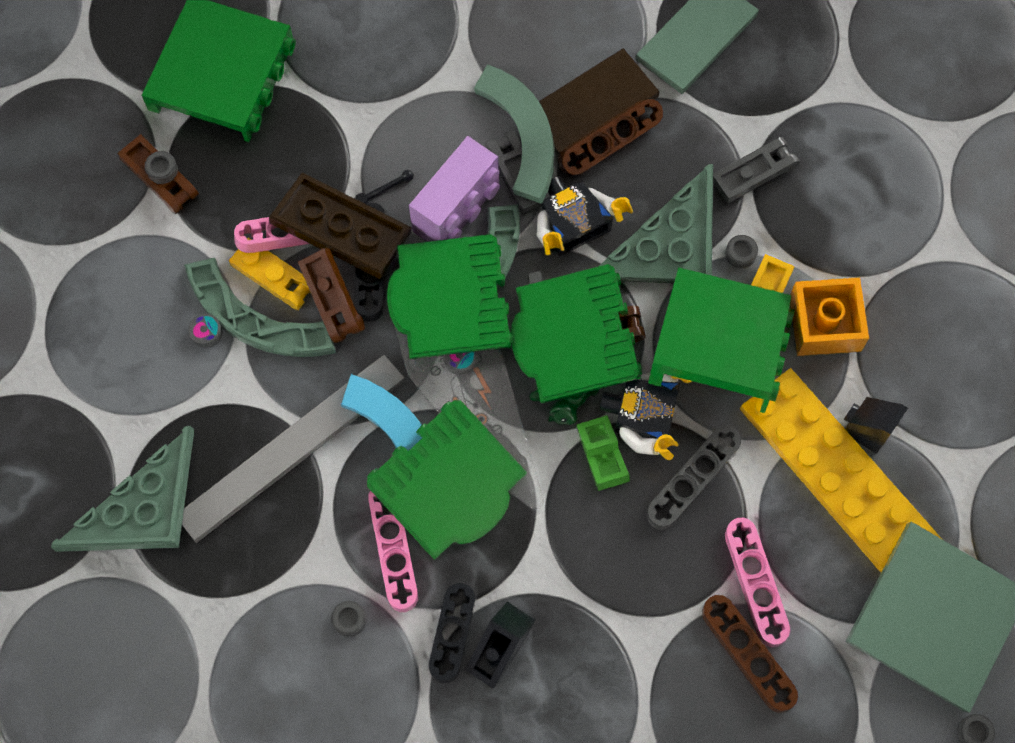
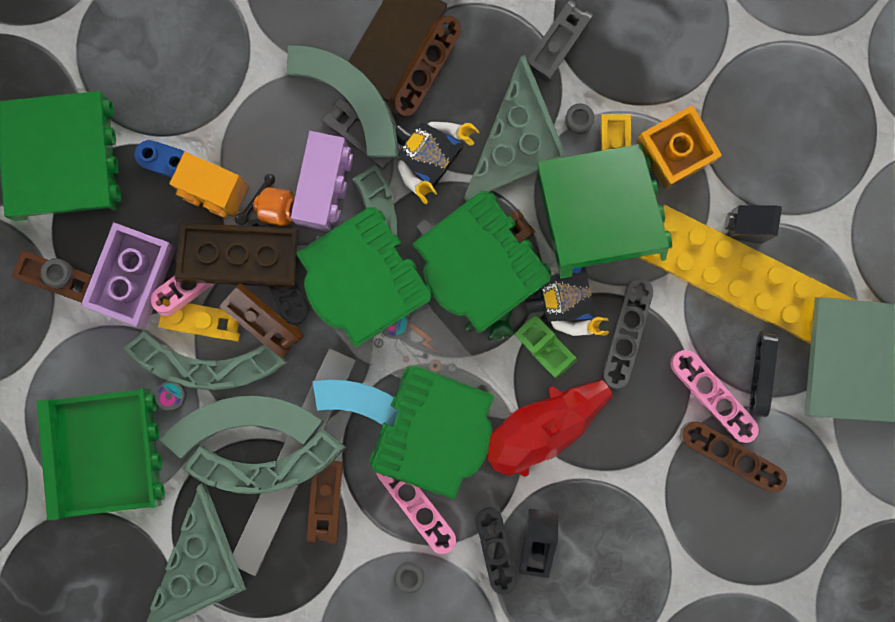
camera: 25 degrees left, 15 degrees up
none -> green panel [36,388,165,521]
none -> lavender brick [81,222,177,329]
none -> blue plate [134,140,184,178]
none -> sand green tile [159,396,324,459]
none -> light orange brick [169,151,249,219]
none -> sand green tile [183,429,346,494]
none -> orange head [253,187,295,227]
none -> reddish brown plate [307,460,344,544]
none -> red piece [487,379,613,477]
none -> black beam [749,331,778,417]

